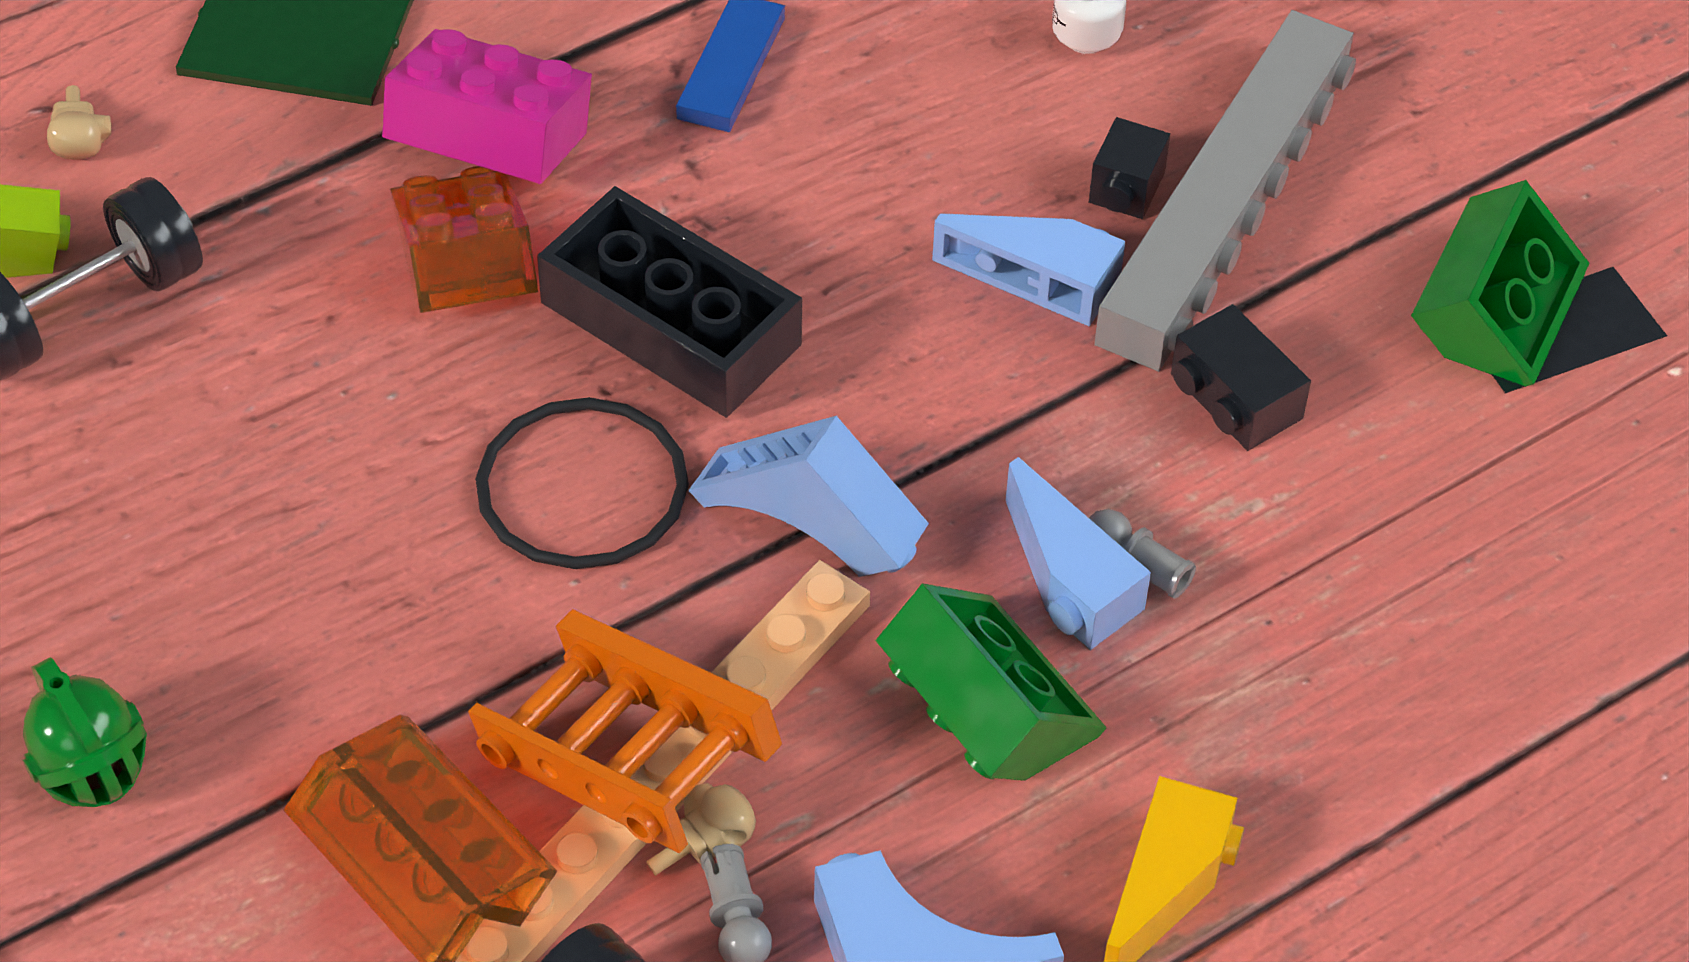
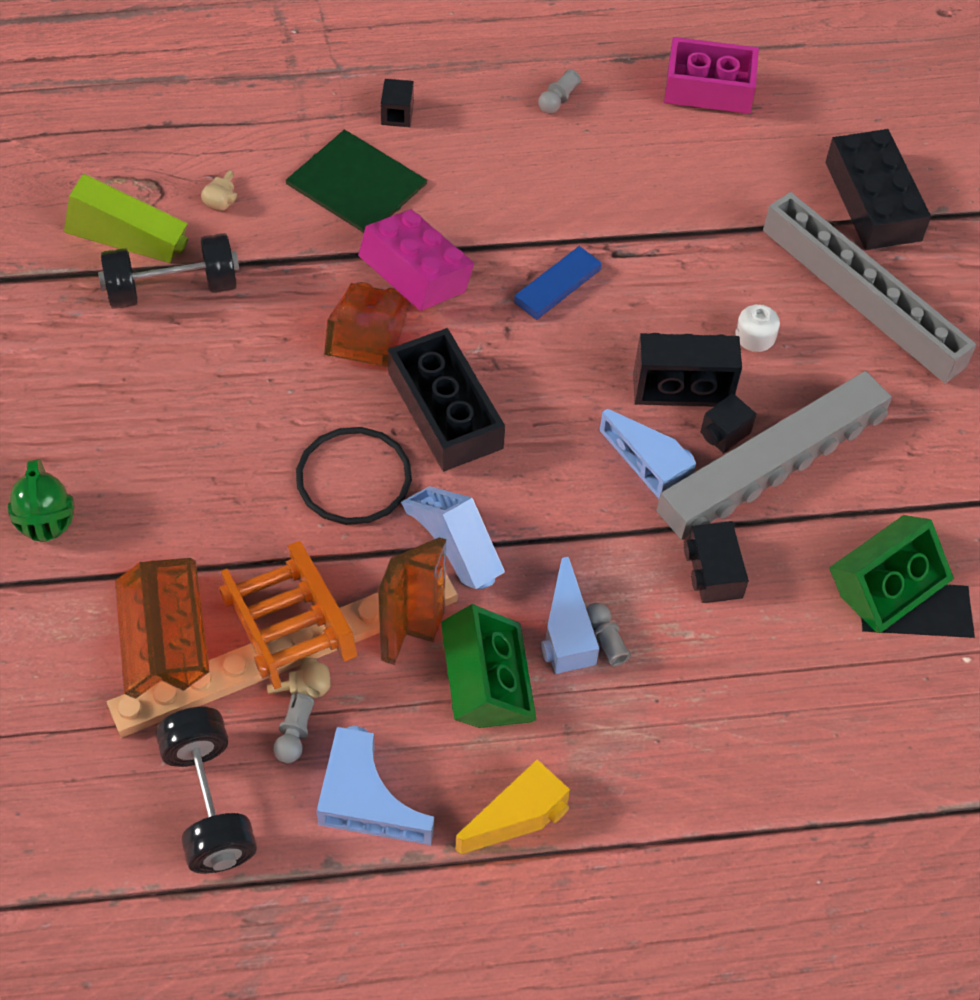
camera: 25 degrees right, 5 degrees up
none -> clear orange slope [378,537,446,665]
none -> black brick [633,333,742,407]

